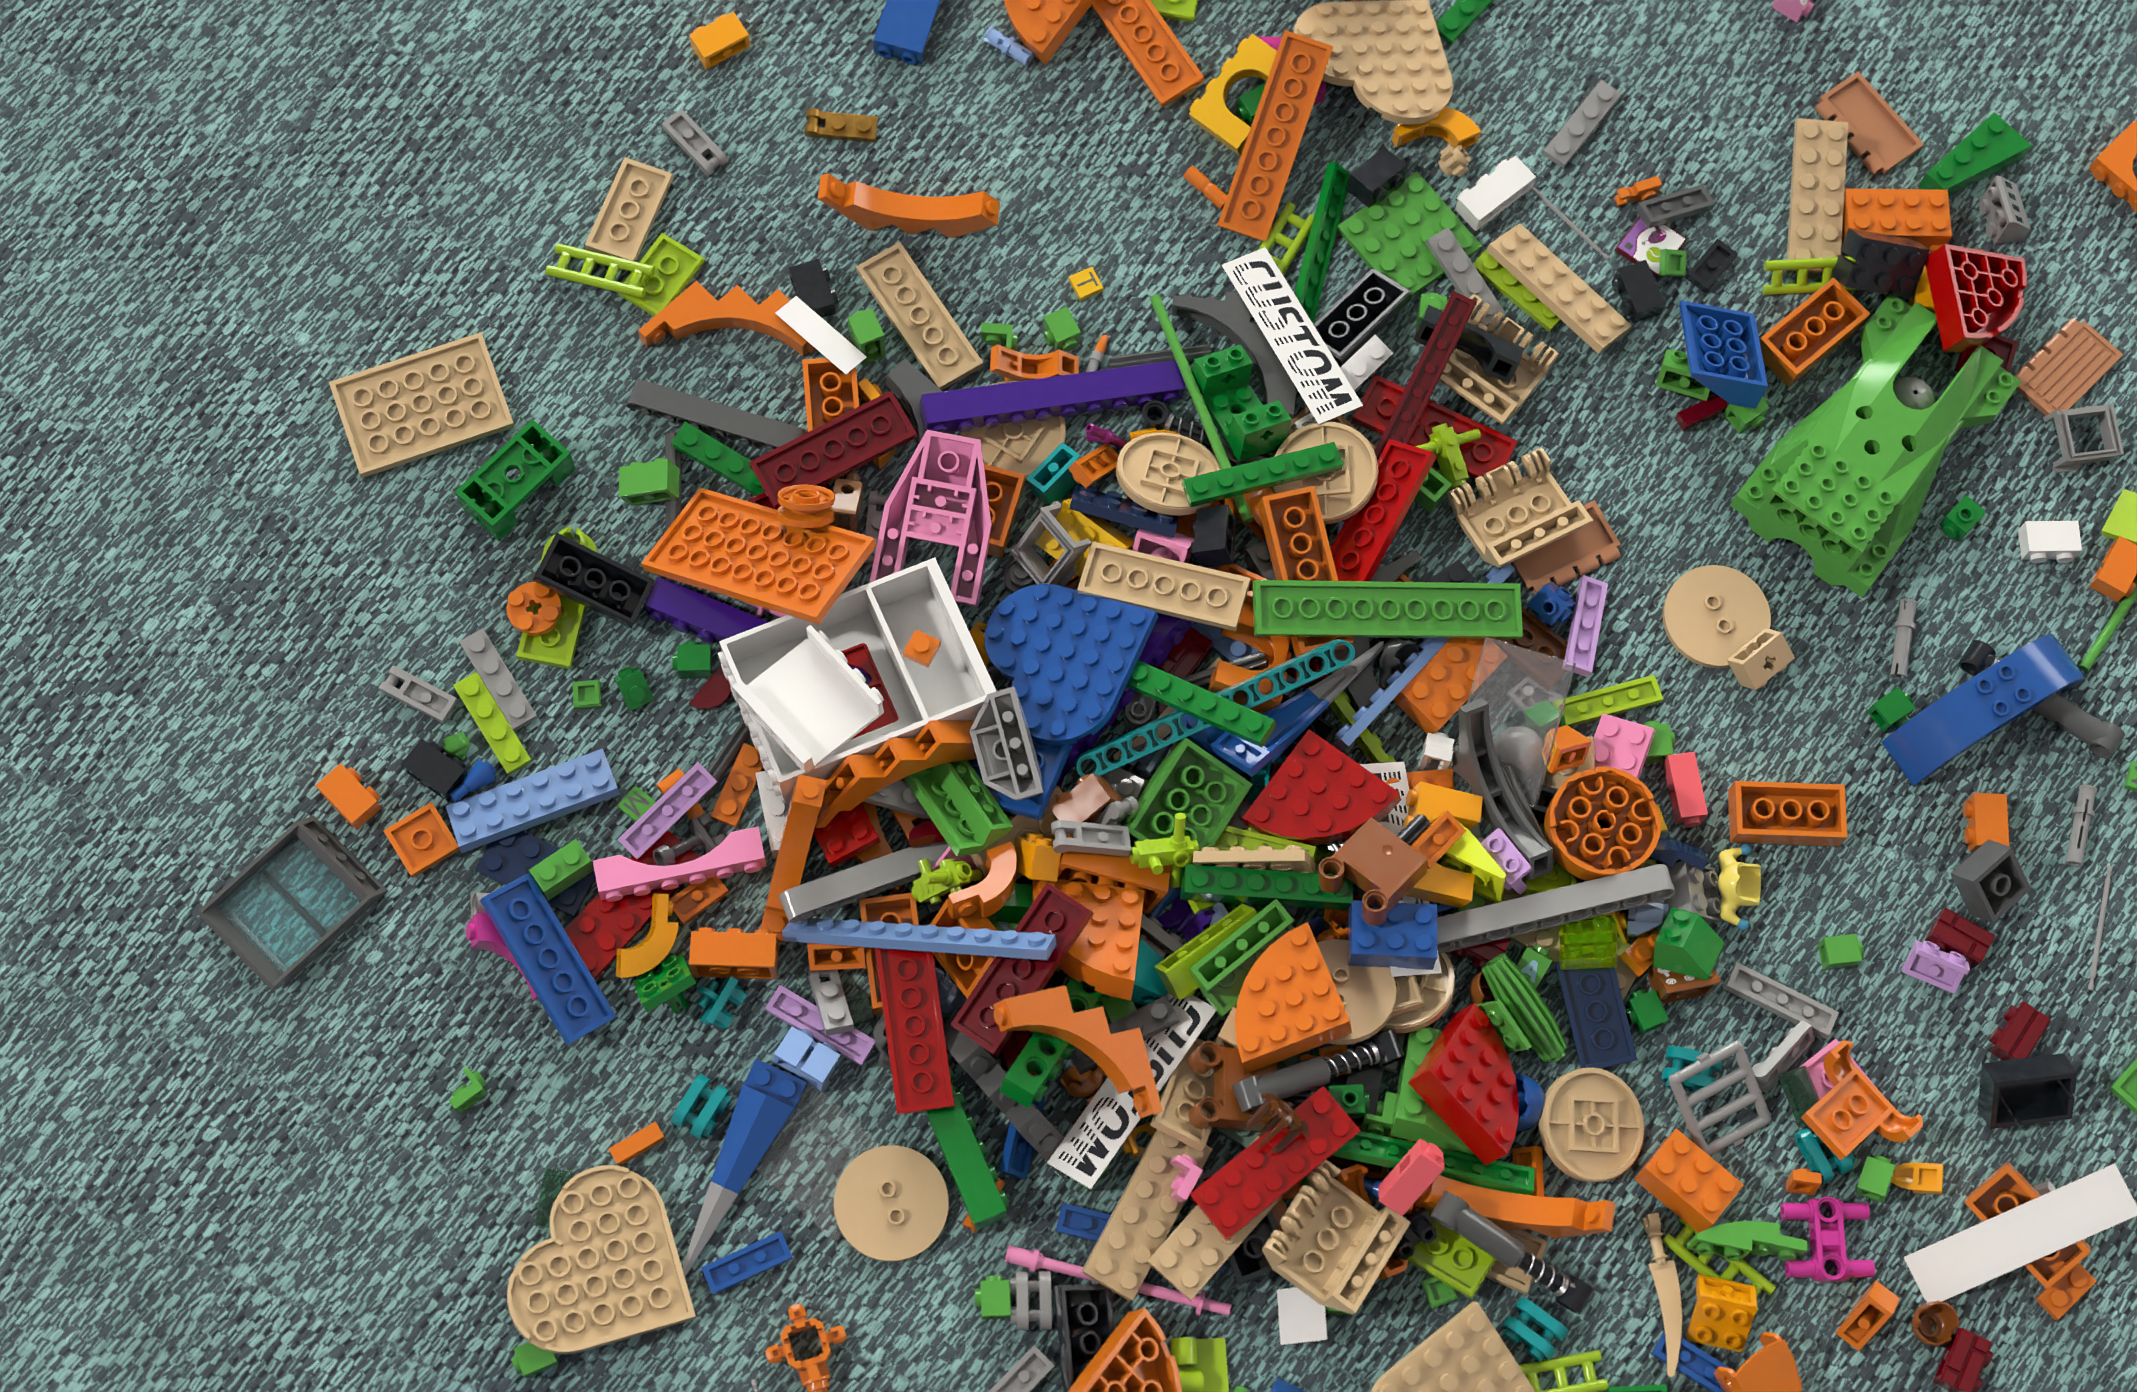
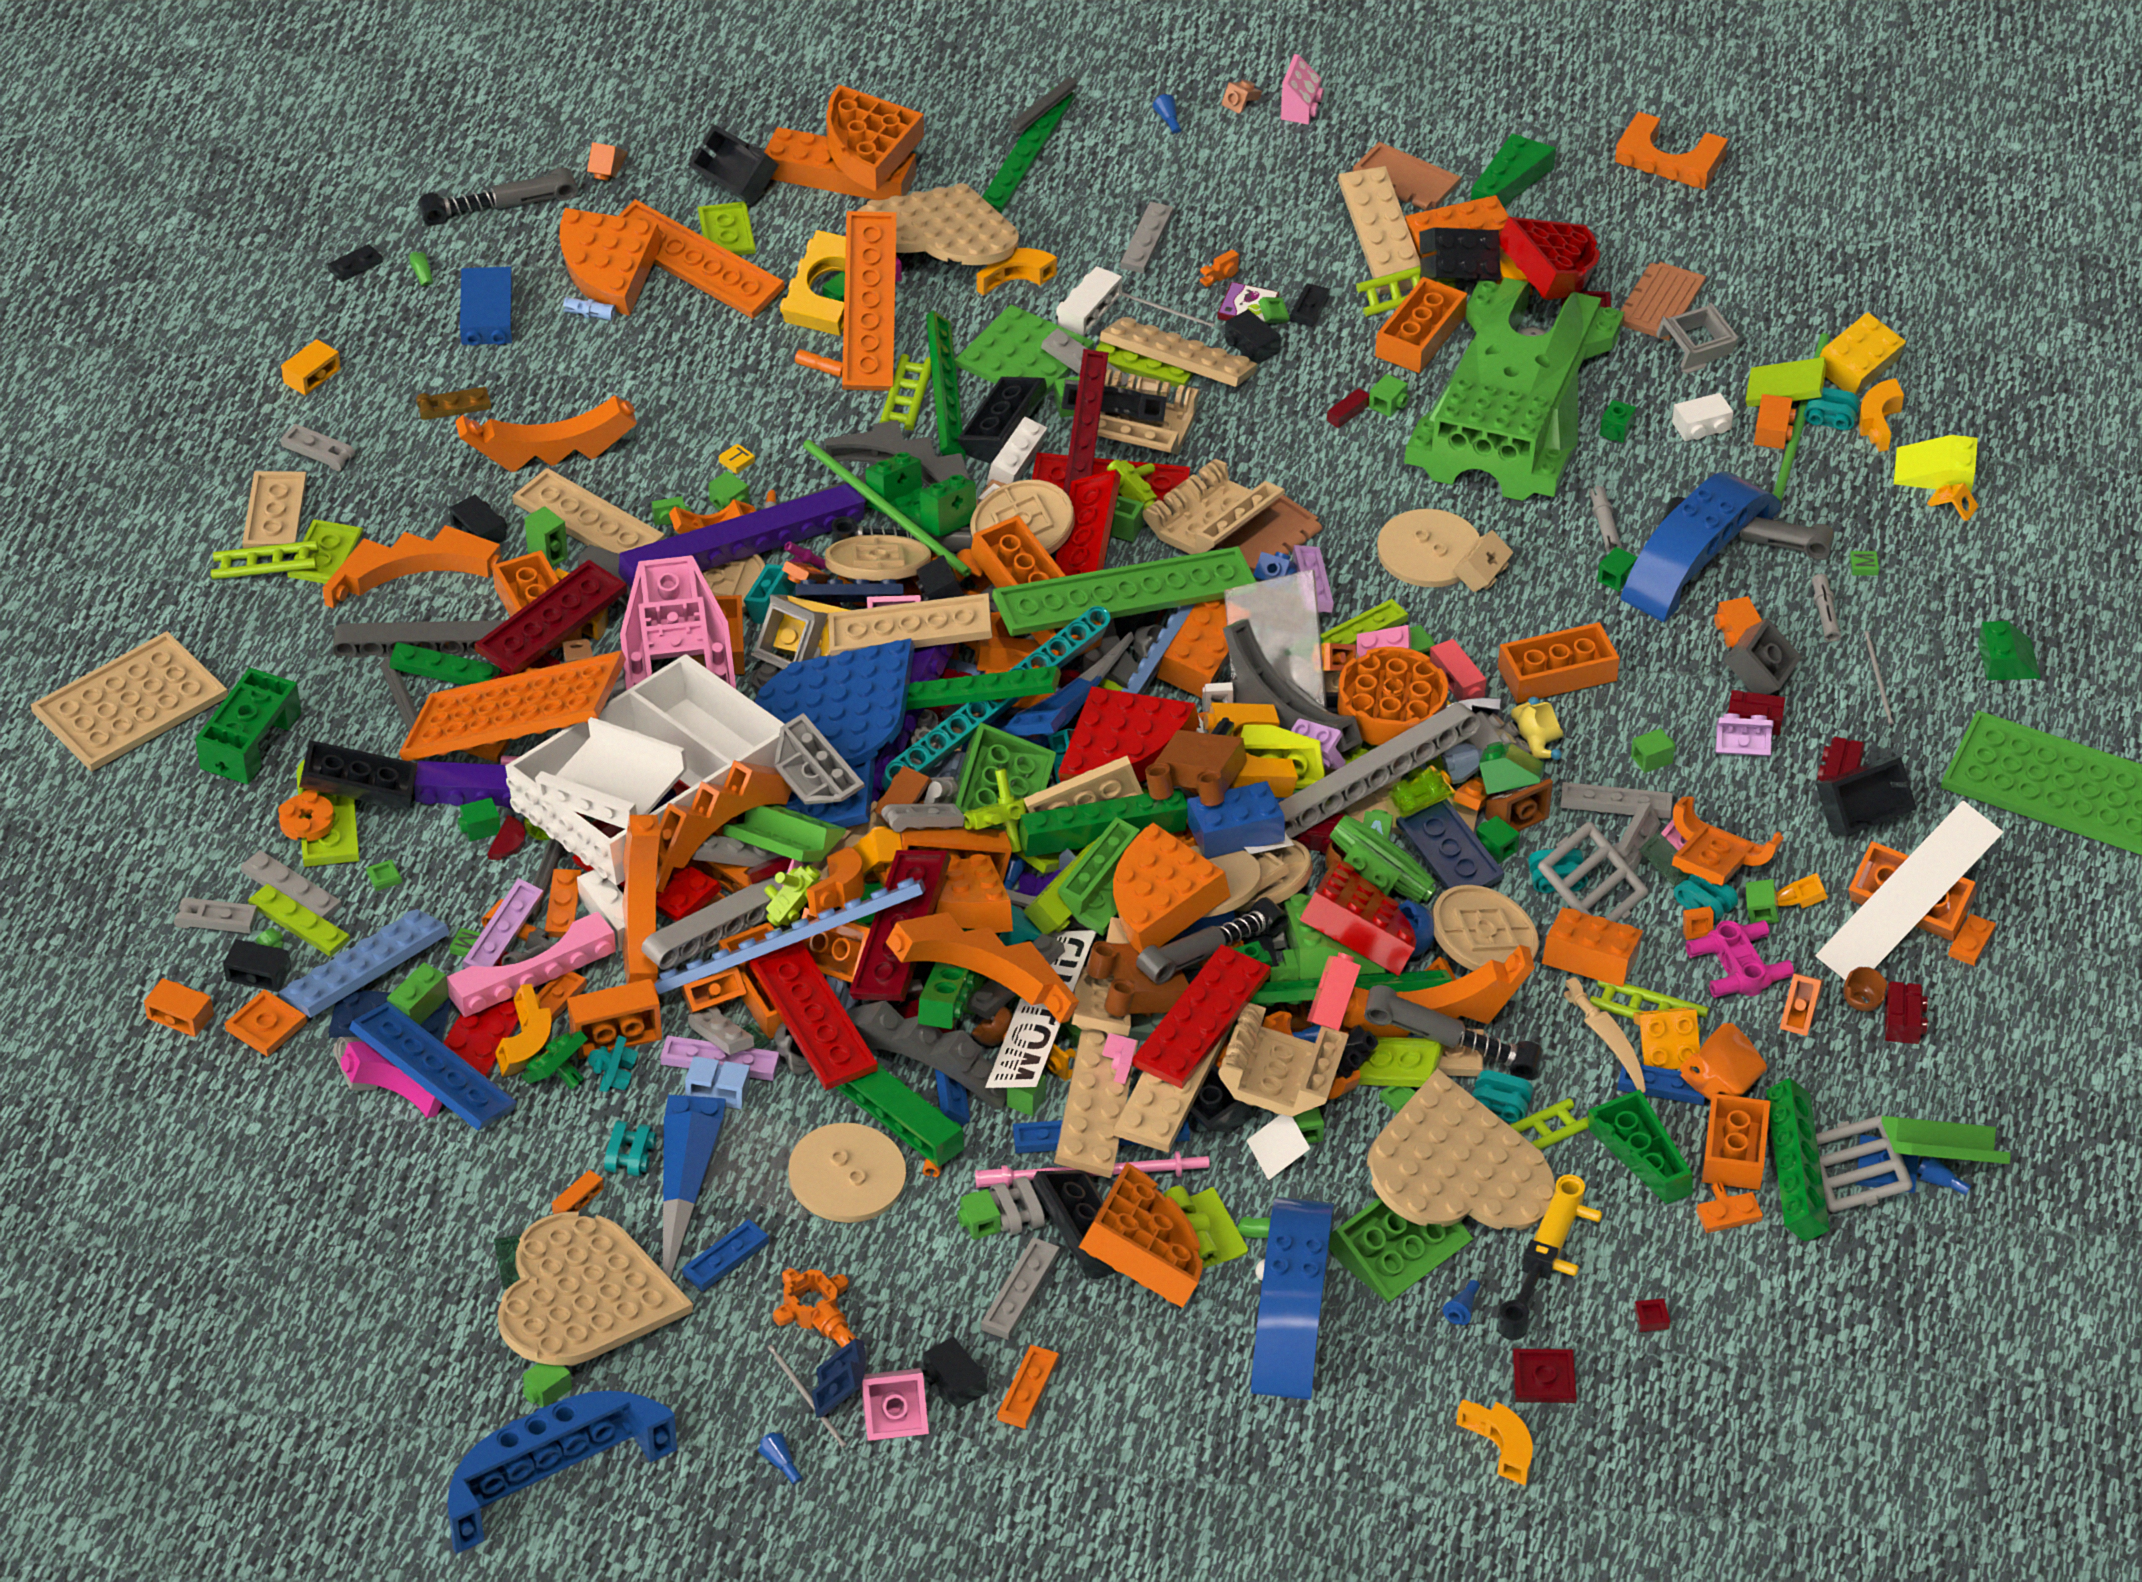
camera: 15 degrees left, 25 degrees down
window [197,816,388,990] -> none
blue cone [449,759,497,803] -> none
bright green bracket [449,1067,487,1115] -> none
green bracket [614,666,655,711] -> none
bright green brick [619,458,680,505] -> none
white sticker [775,296,867,374] -> none
orange wheel [777,485,835,528] -> none
orange plate [903,630,941,668] -> none
green plate [1182,442,1343,507] -> none
white sticker [1222,247,1363,424] -> none
reddish brown piece [1246,1093,1308,1154] -> none
black brick [1346,147,1407,208] -> none
orange plate [1410,810,1466,869] -> none
tan gear [1438,145,1470,177] -> none
dark grey plate [1636,184,1715,229] -> none
bright green brick [1656,349,1710,401] -> none
blue slope [1679,300,1768,409] -> none
bright green slope [1687,1221,1807,1261] -> none
light grey slope [1979,176,2031,245] -> none

